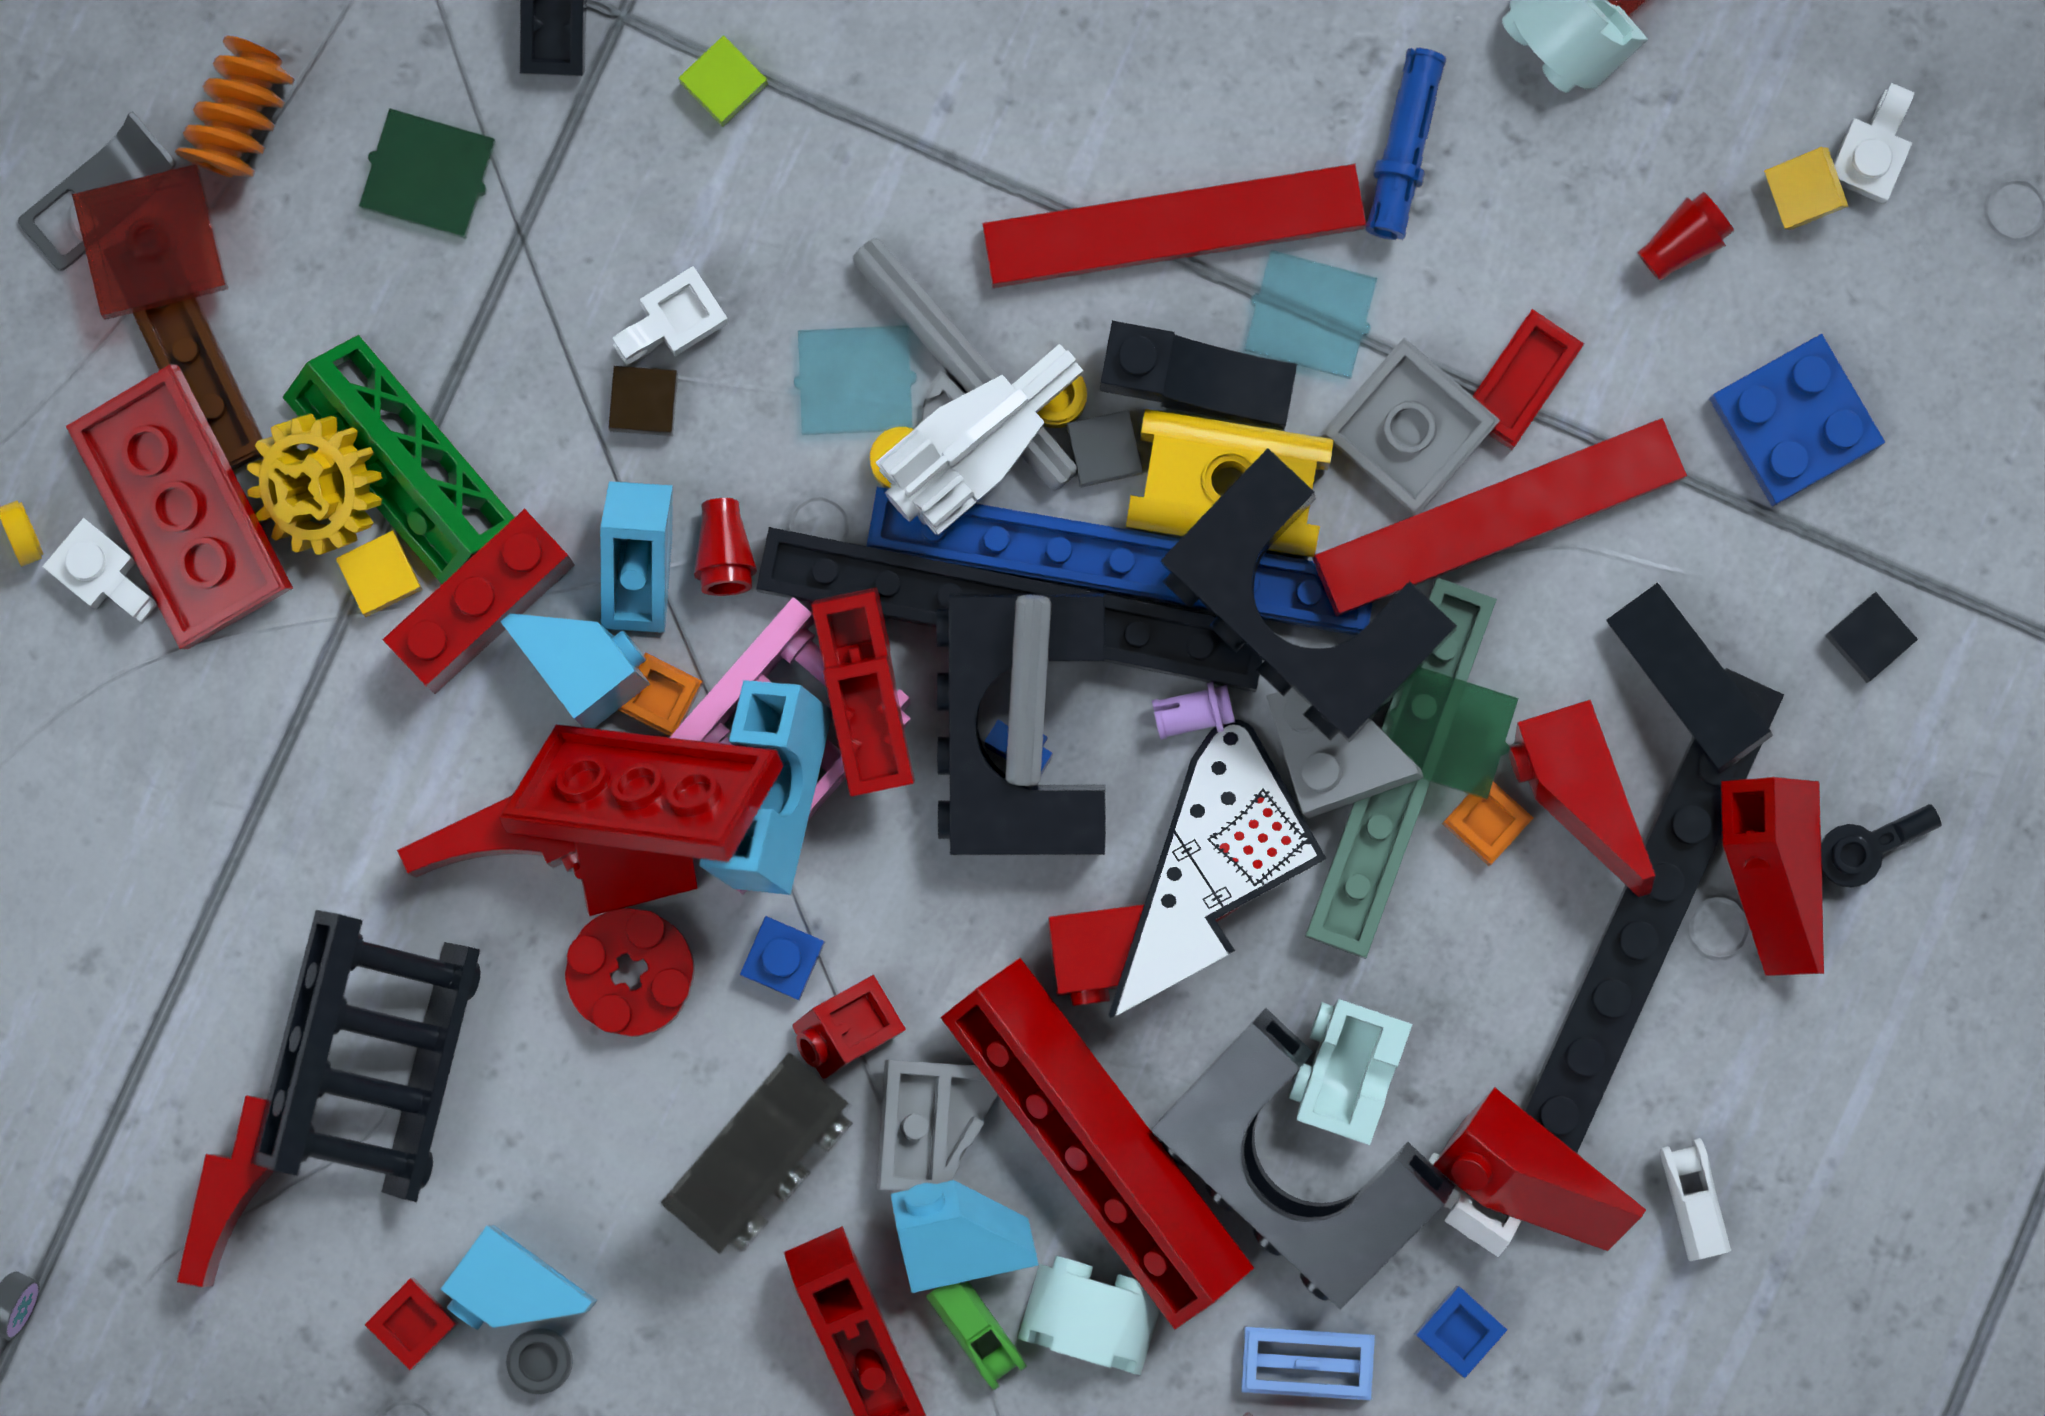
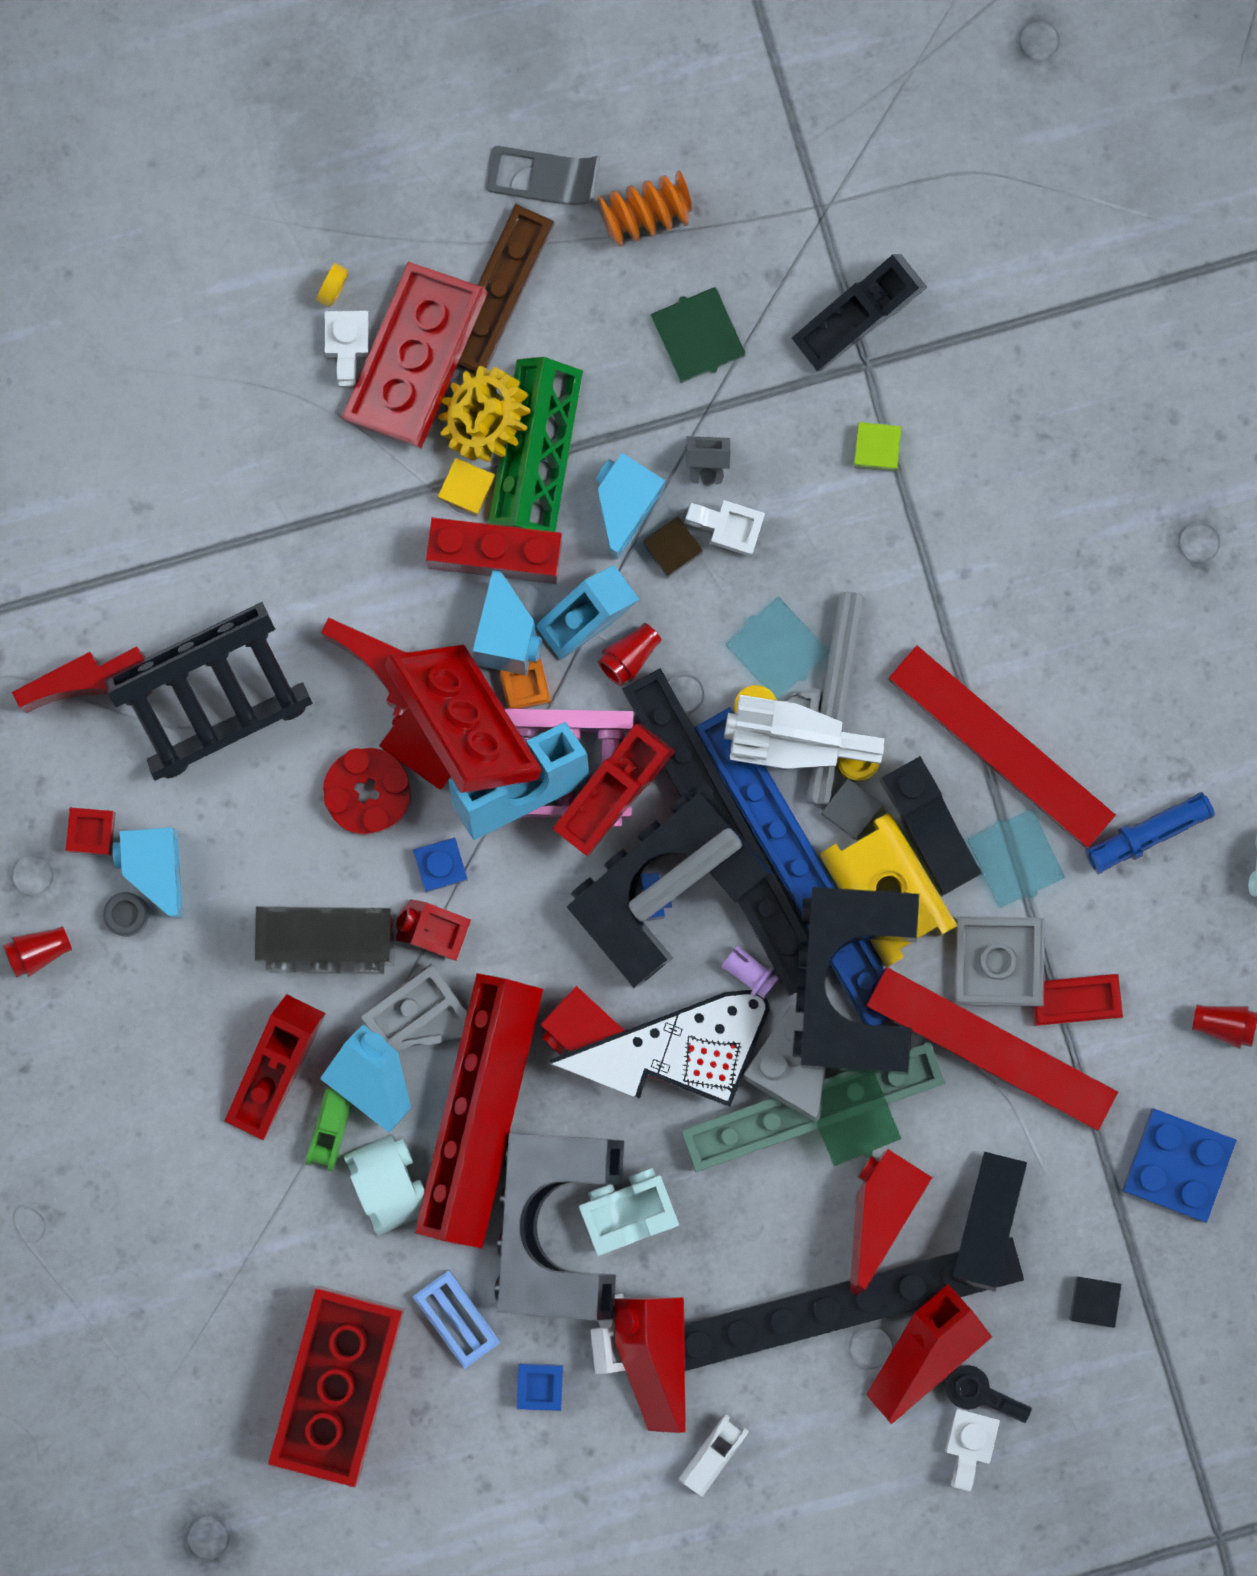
camera: 50 degrees right, 0 degrees up
clear red plate [72,164,229,320] -> none
orange tile [1442,775,1533,866] -> none
none -> medium azure slope [595,453,665,560]
none -> dark grey tile [686,436,730,484]
none -> white plate [945,1409,1000,1492]

